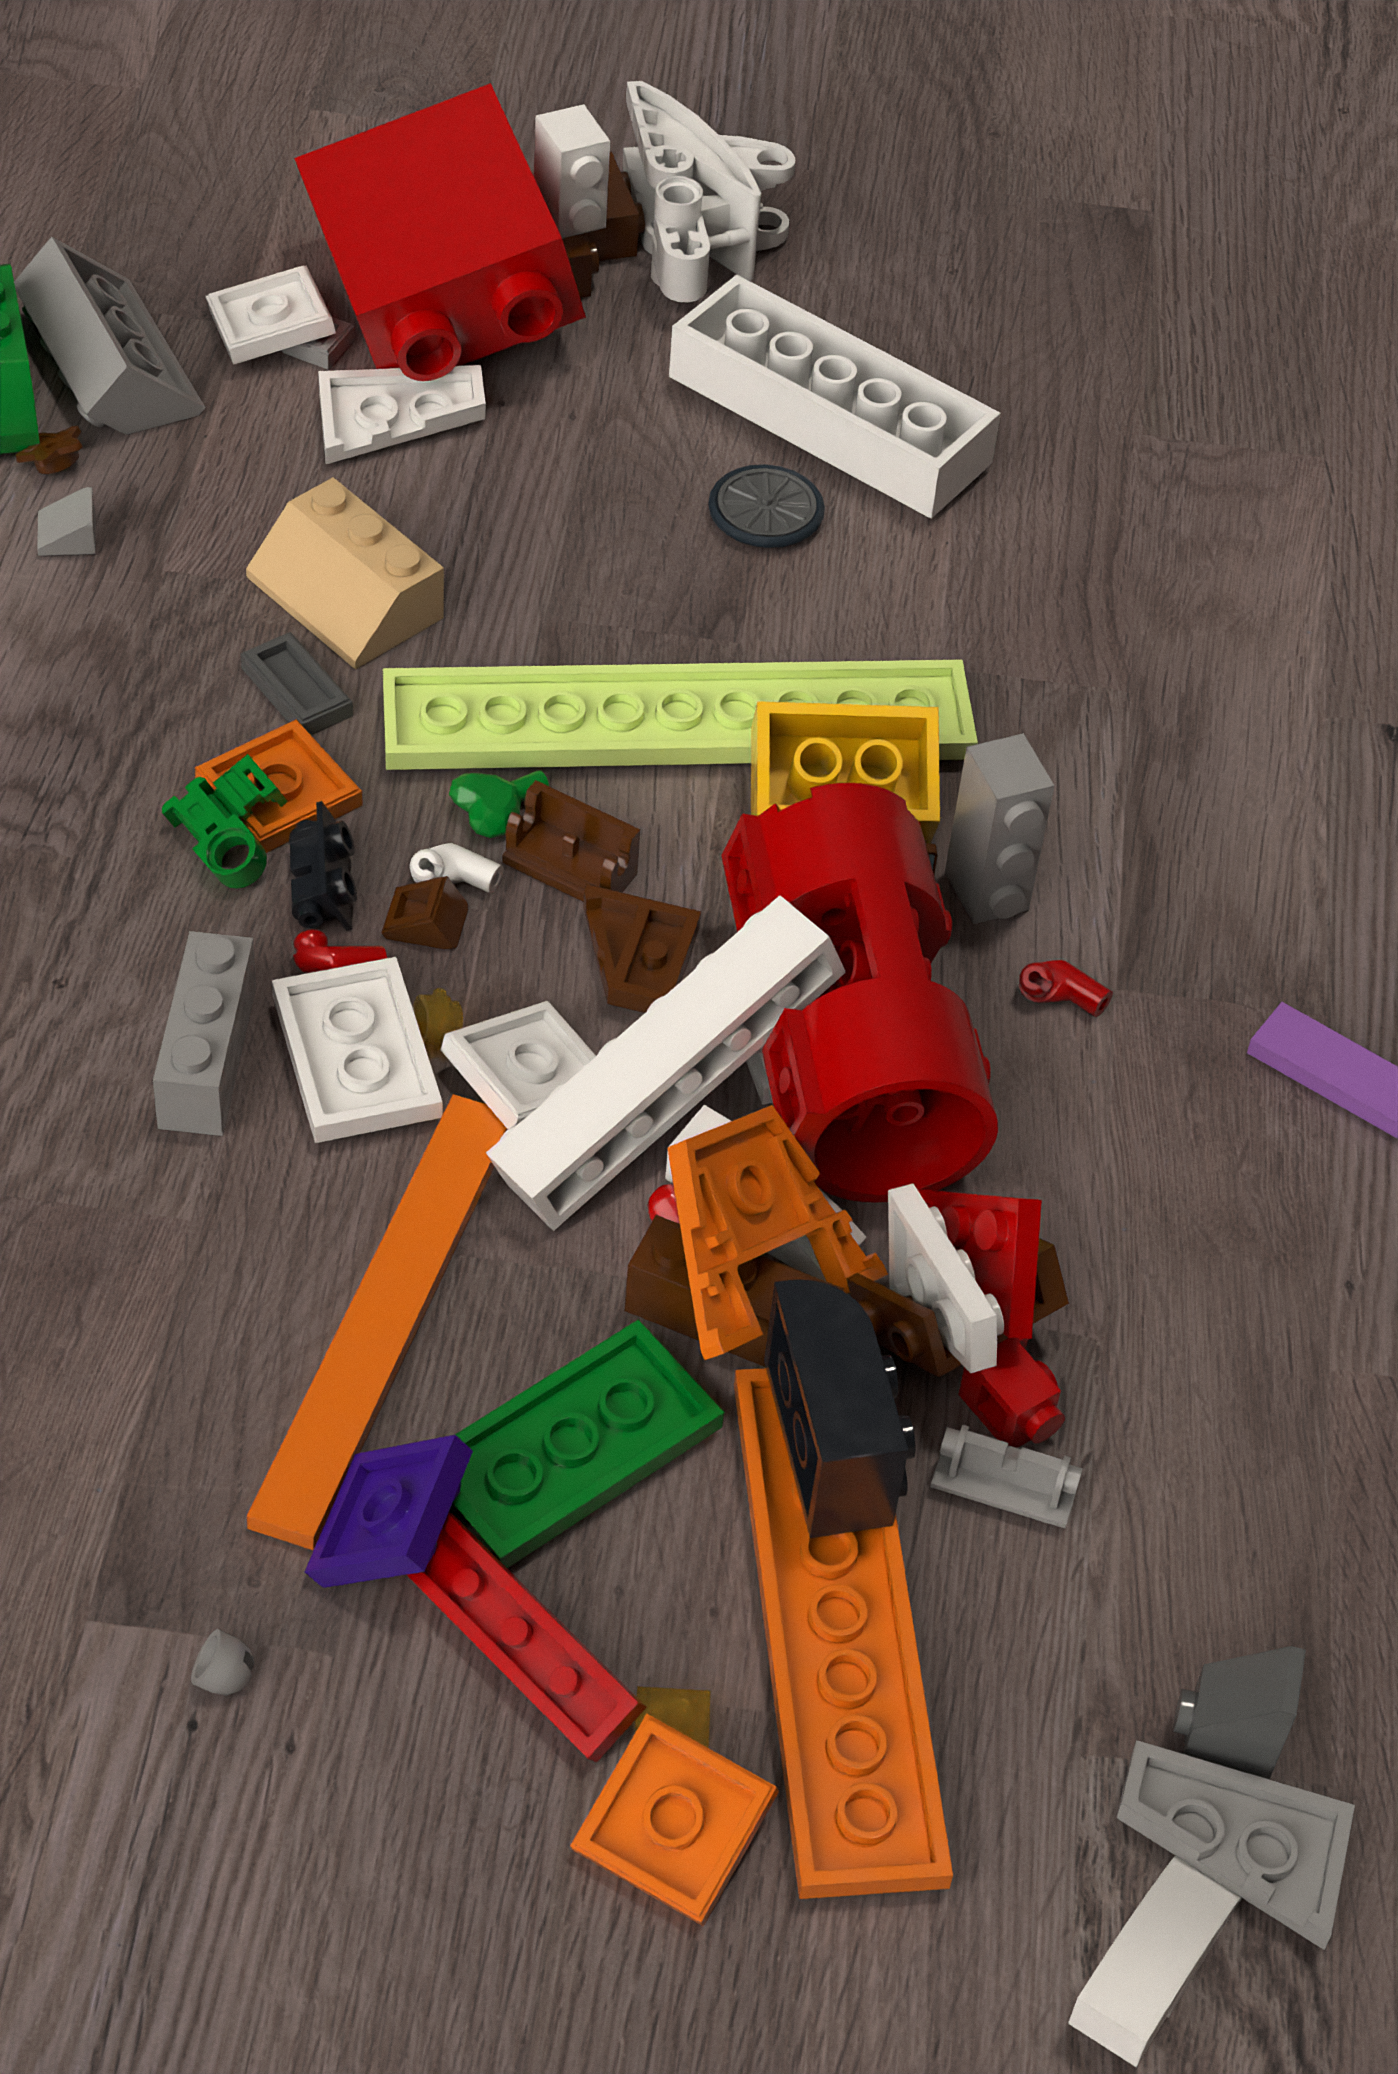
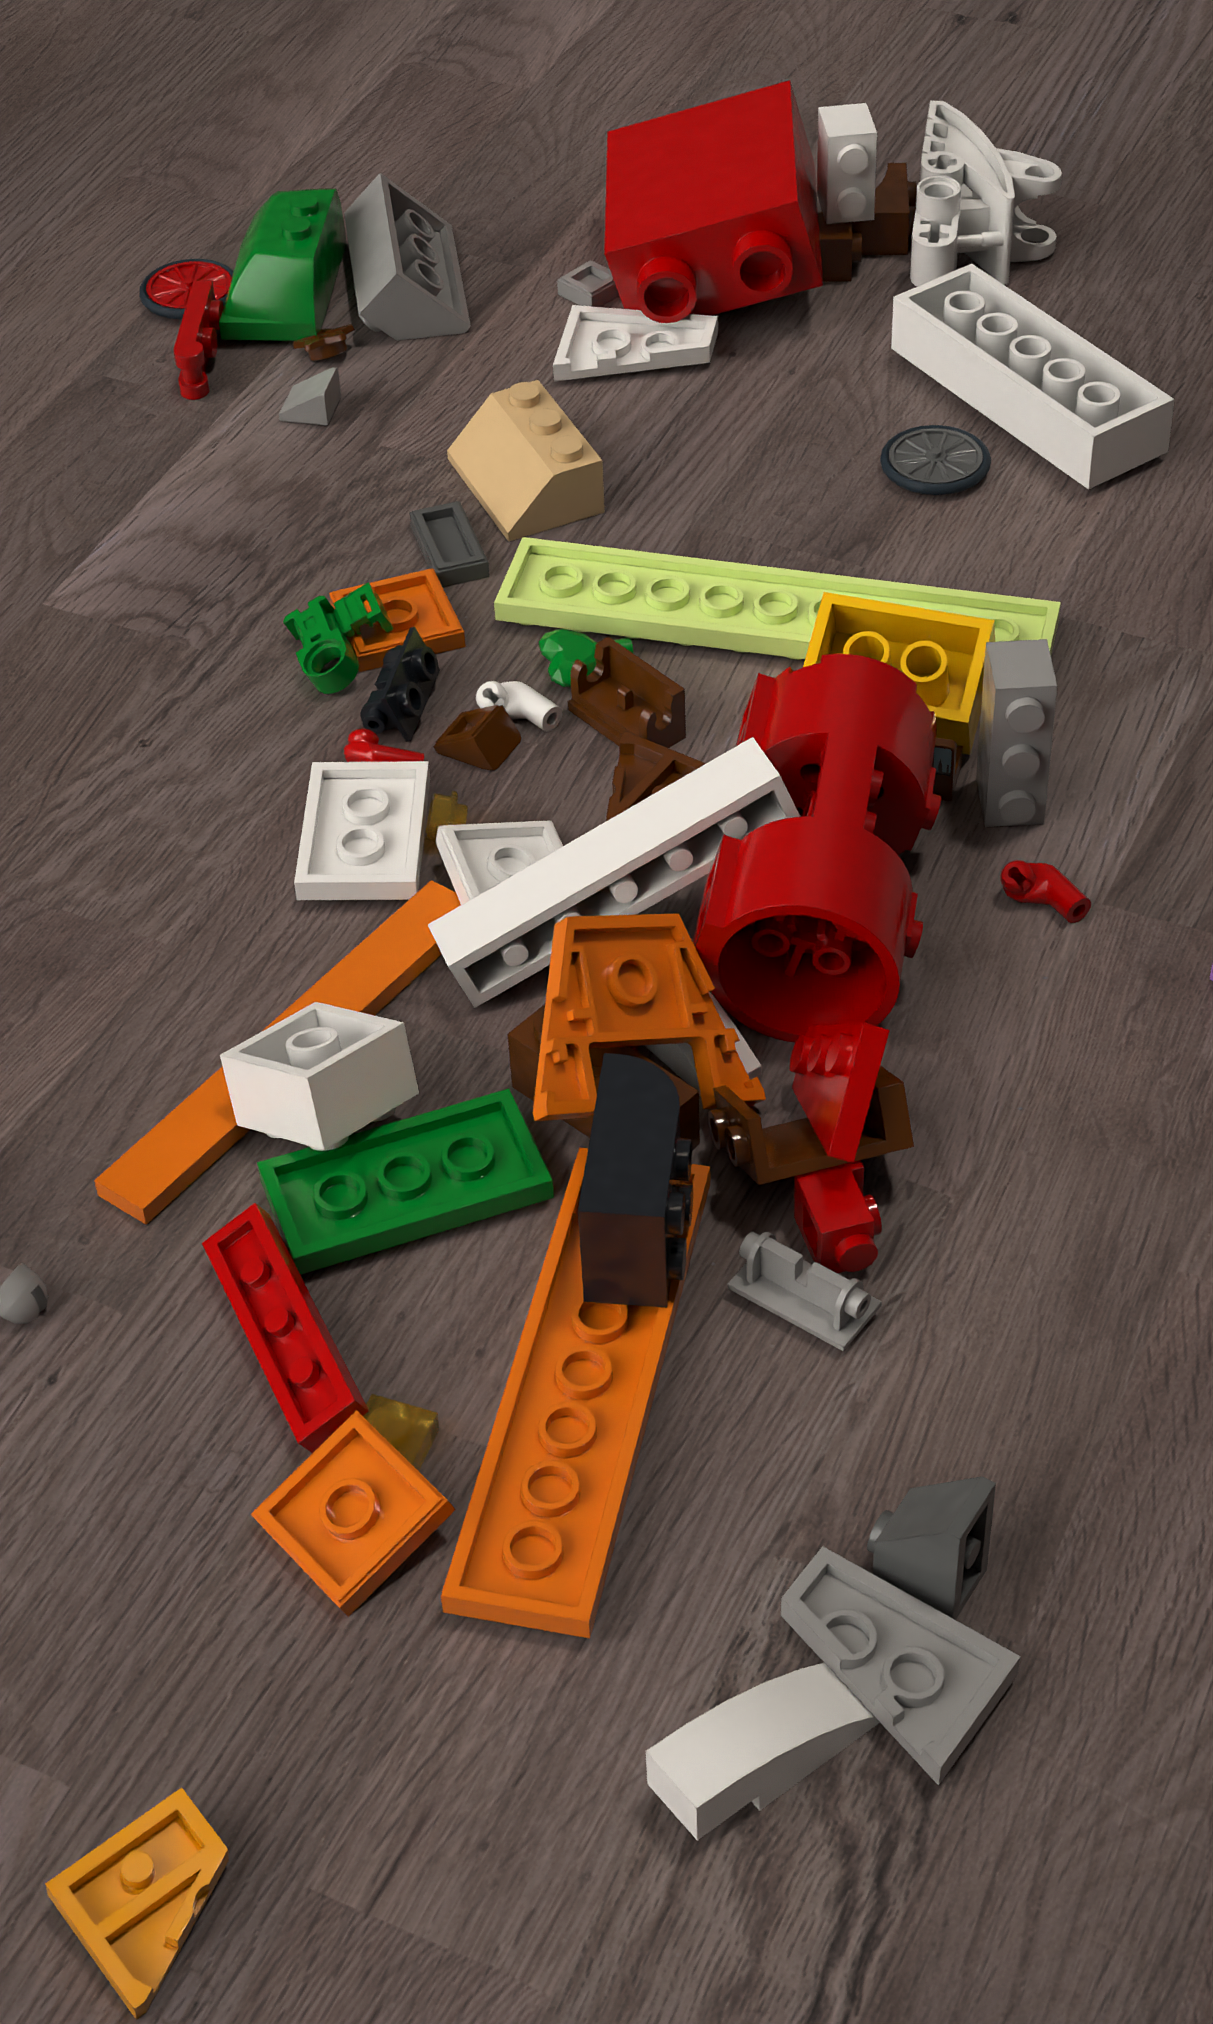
camera: 25 degrees right, 5 degrees down
light grey brick [153,931,256,1136] -> none
white tile [206,265,336,365] -> none
dark purple plate [304,1435,473,1588] -> none
white wing [888,1183,1004,1373] -> none
none -> white brick [220,1002,419,1151]

